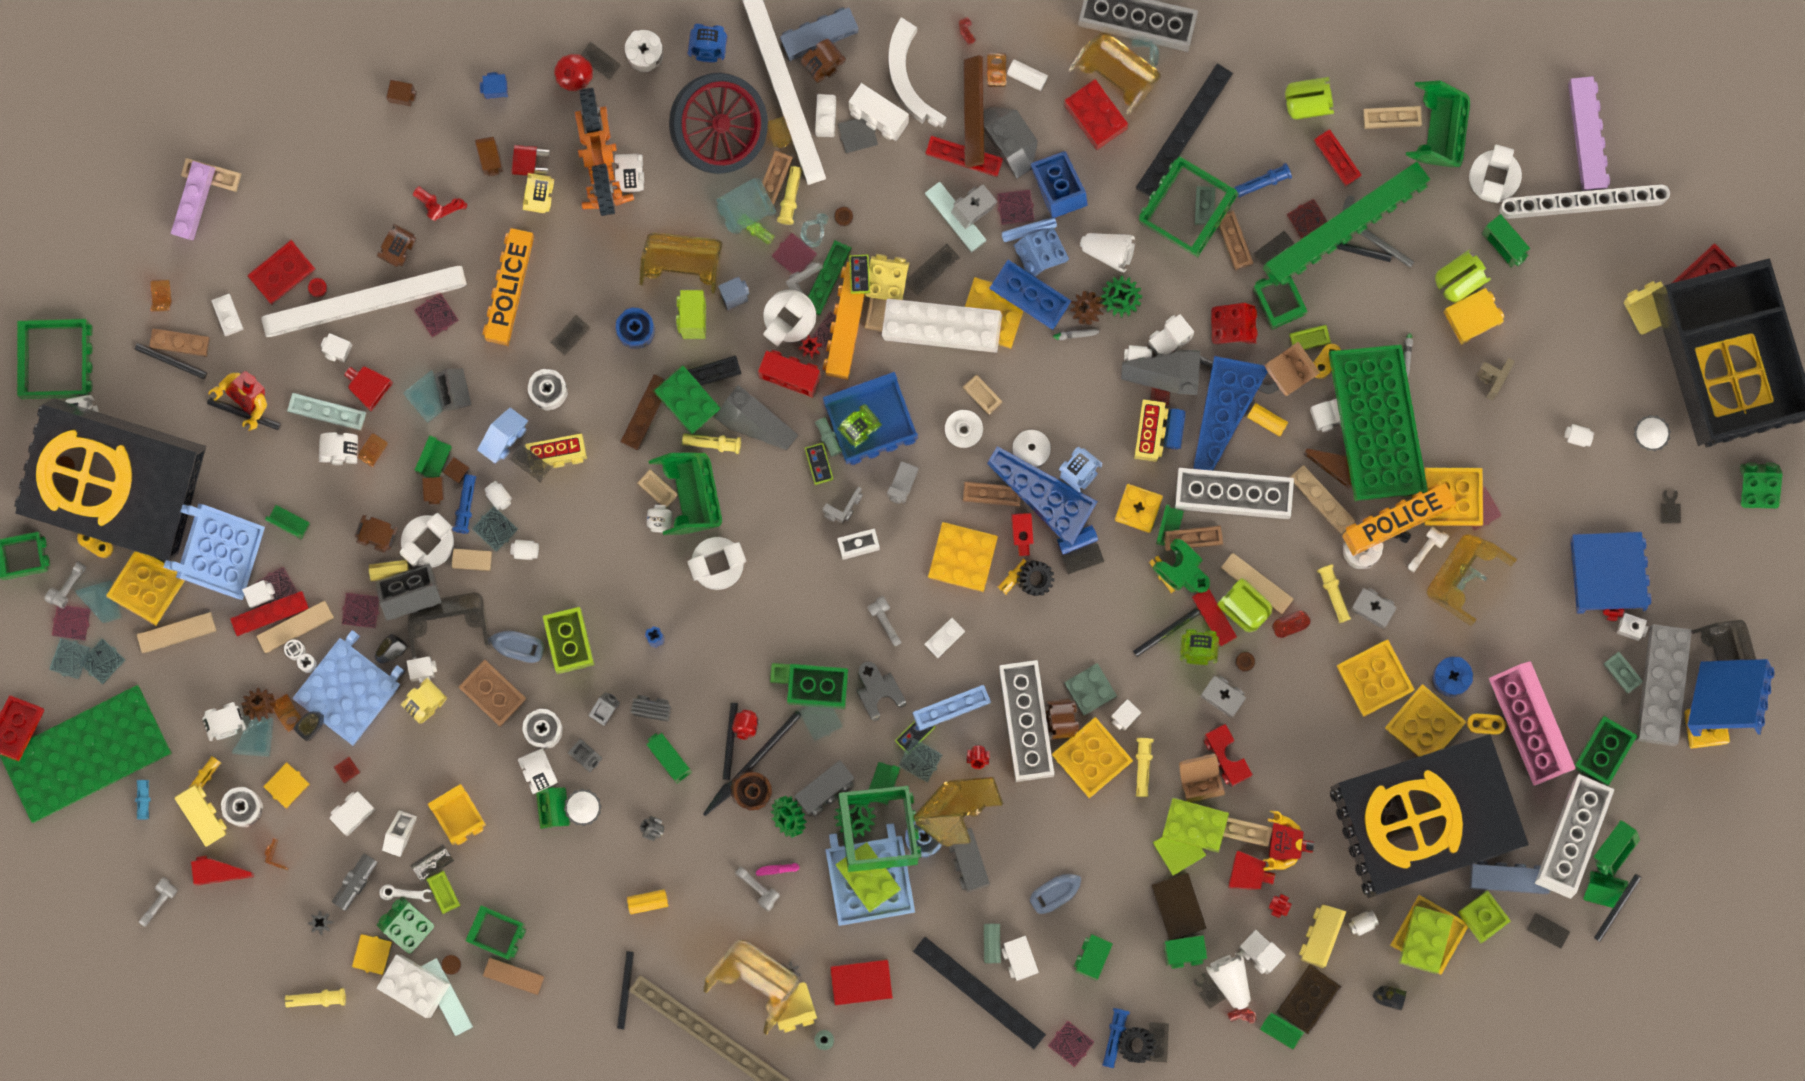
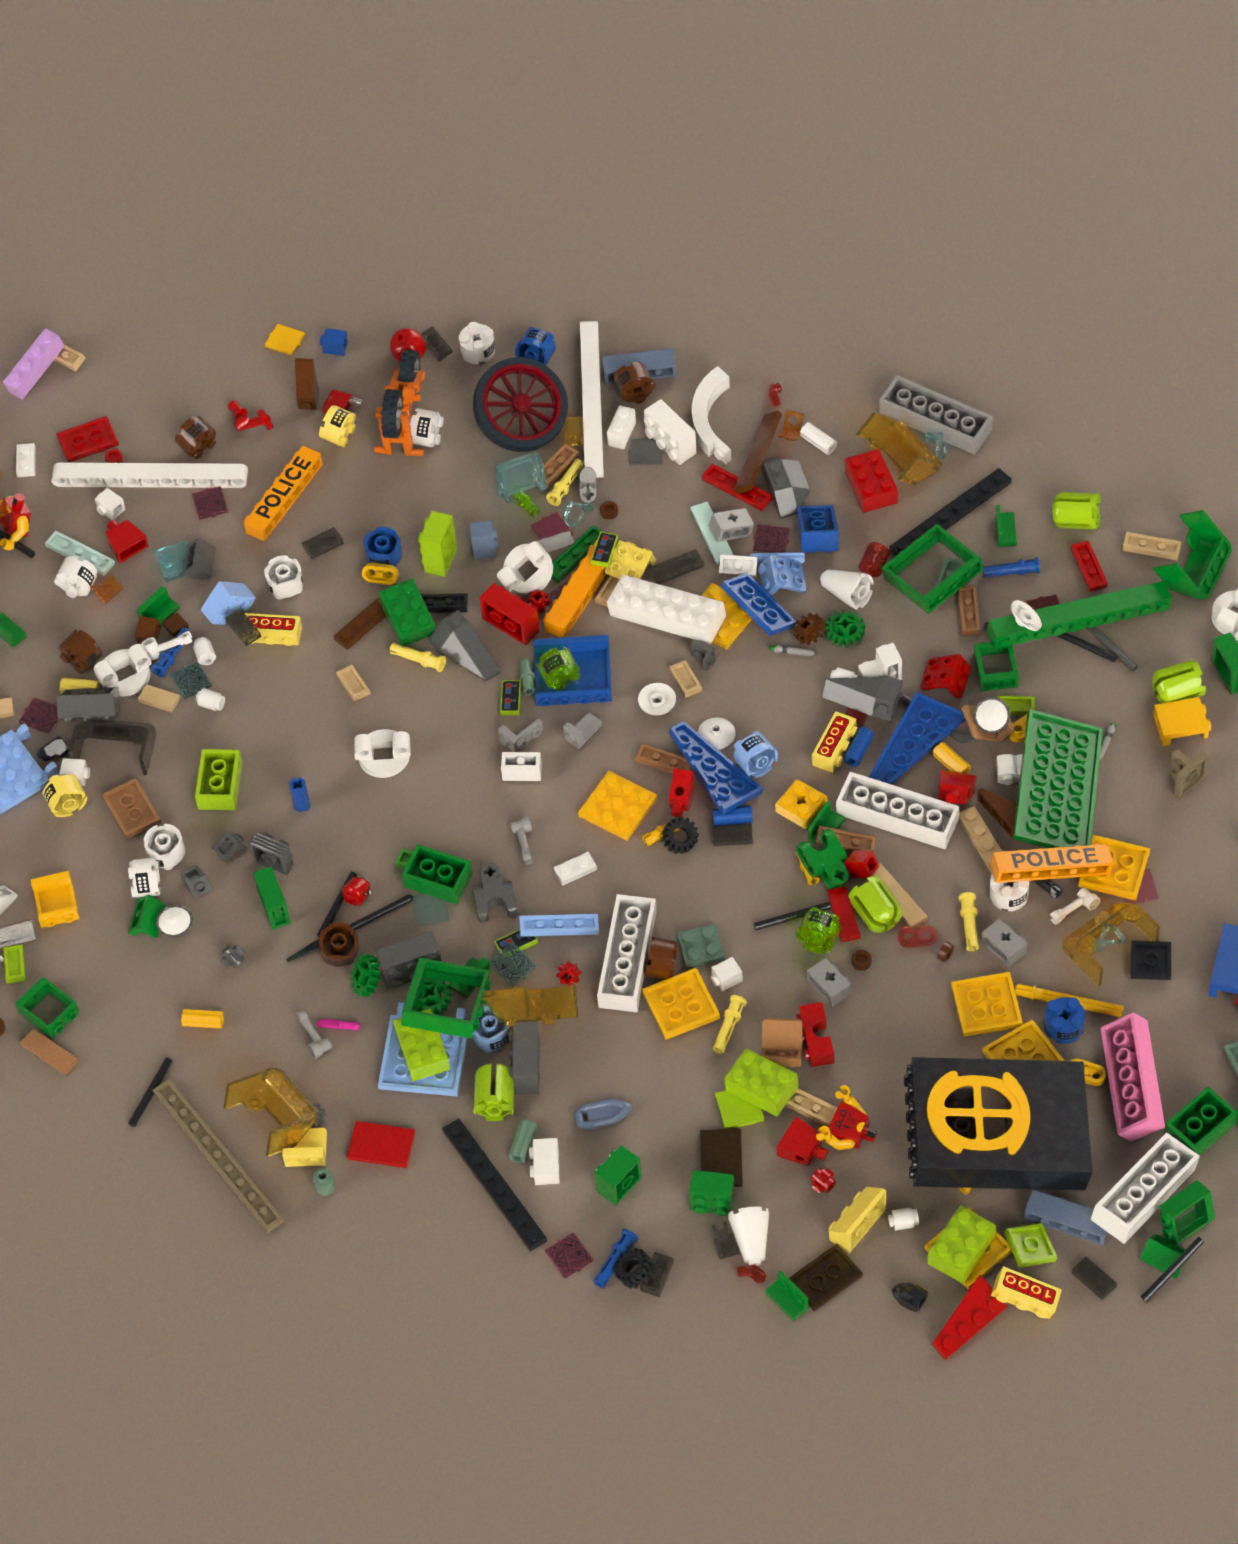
camera: 20 degrees right, 25 degrees down
reddish brown brick [386,80,417,107] -> none
sand blue piece [490,631,545,663] -> none
clear yellow windscreen [639,233,723,294] -> none
white head [646,505,672,533] -> none
green windscreen [648,453,722,535] -> none
white brick [1239,930,1286,974] -> none
none -> white brick [141,631,192,660]
none -> yellow piece [264,324,305,356]
none -> yellow plate [362,562,399,585]
none -> lime cylinder [473,1063,514,1121]
none -> light grey piece [580,467,597,503]
none -> dark grey bracket [690,639,716,671]
none -> white plate [719,554,758,576]
none -> red brick [845,850,879,878]
none -> clear red wheel [859,542,890,577]
none -> red wing [931,1274,1008,1360]
none -> reddish brown tile [937,942,954,962]
none -> red torso [938,770,977,805]
none -> white piece [973,696,1011,734]
none -> light yellow brick [991,1266,1062,1319]
none -> green panel [995,505,1017,547]
none -> white dish [1011,600,1042,631]
none -> yellow axle [1015,984,1124,1017]
none -> black plate [1131,940,1171,980]

